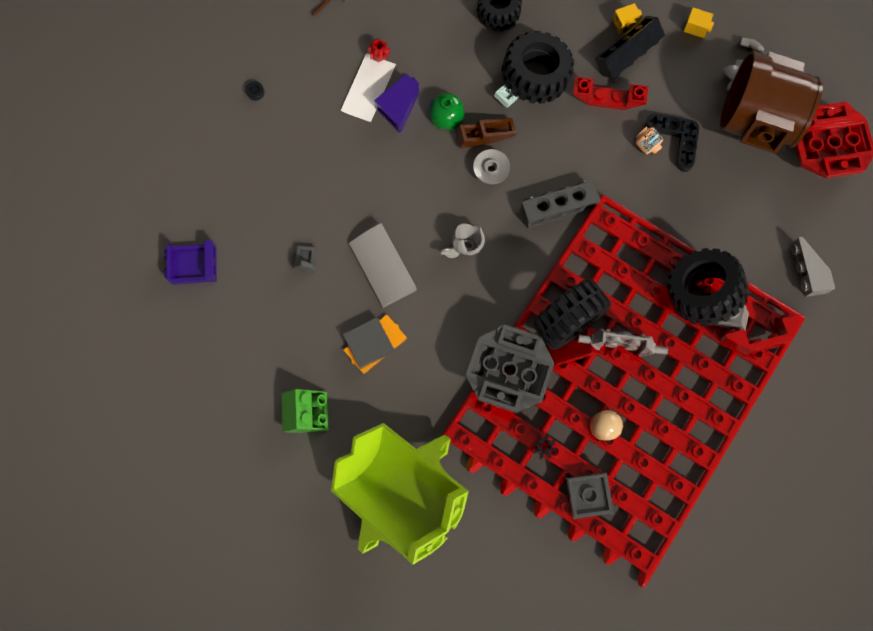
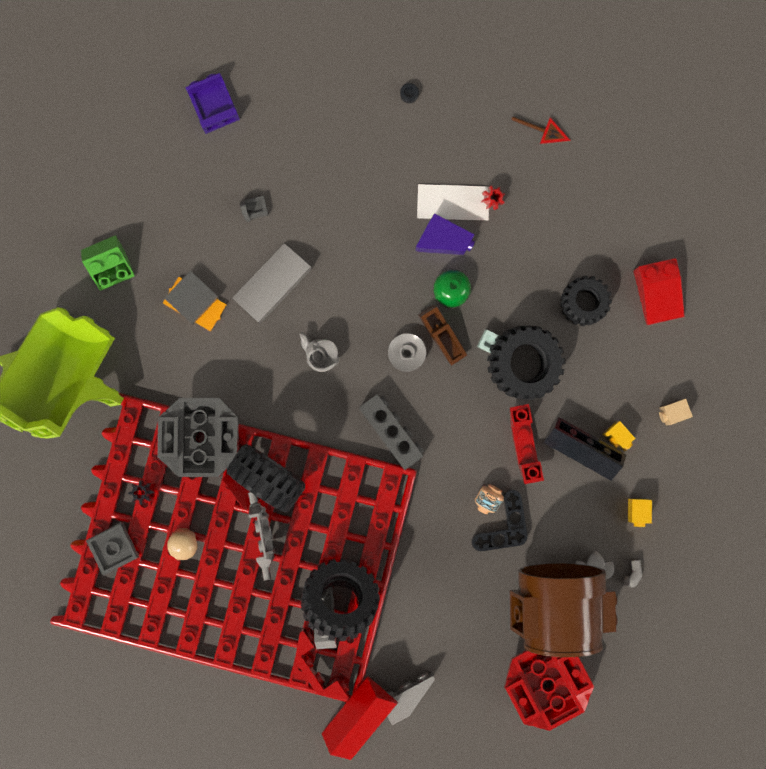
camera: 70 degrees right, 10 degrees up
none -> red slope [321,676,398,760]

